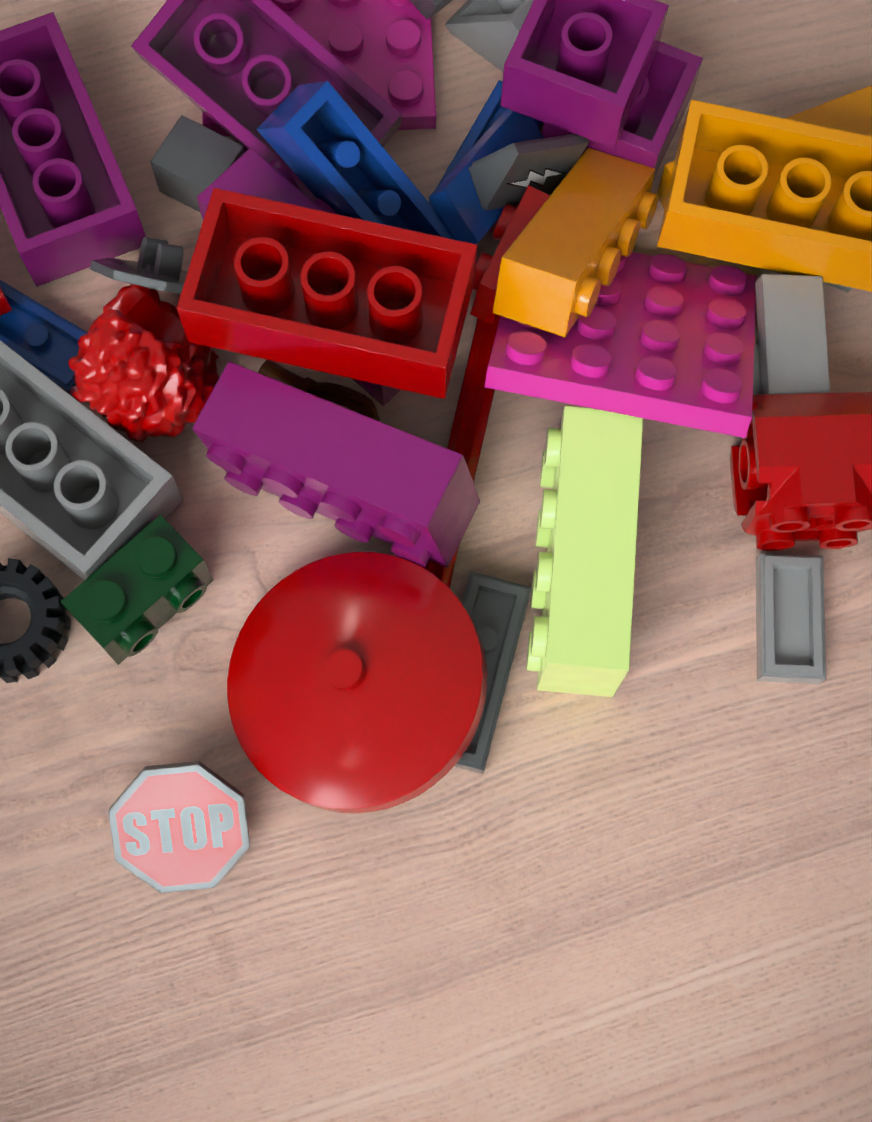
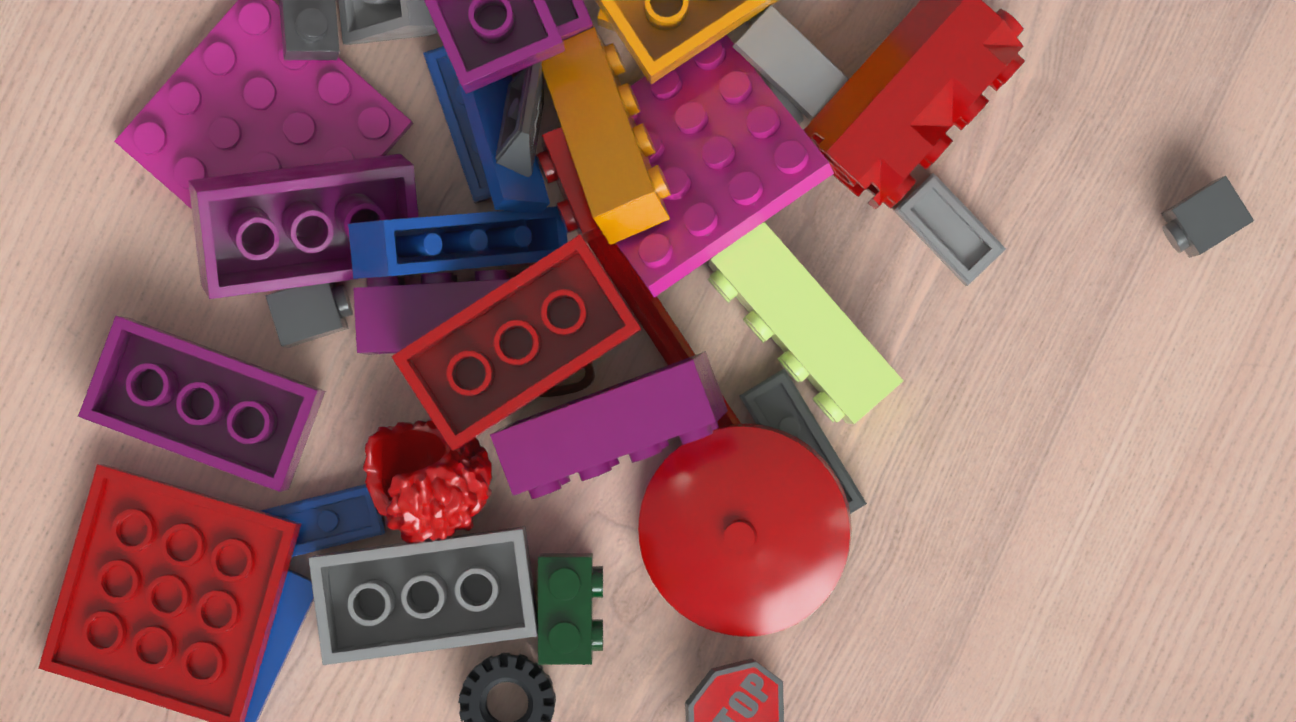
camera: 45 degrees left, 15 degrees up
dark grey piece [90,237,187,293] -> none

